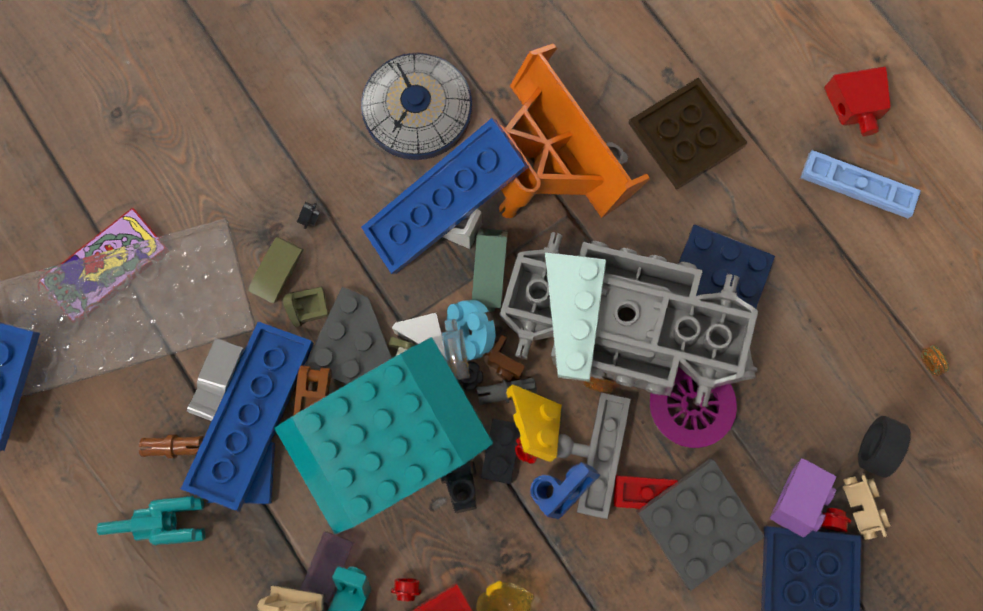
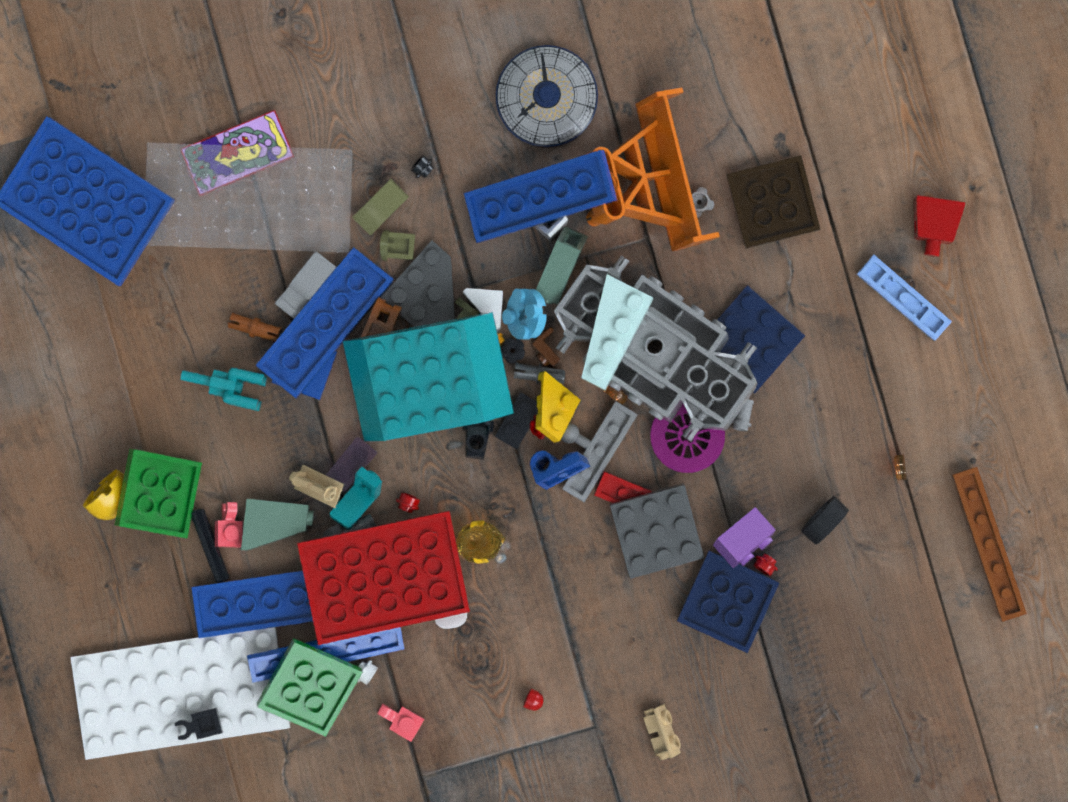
camera: 20 degrees right, 10 degrees up
clear cylinder [441,319,470,380] -> none
tan hinge [843,473,891,540] -> none

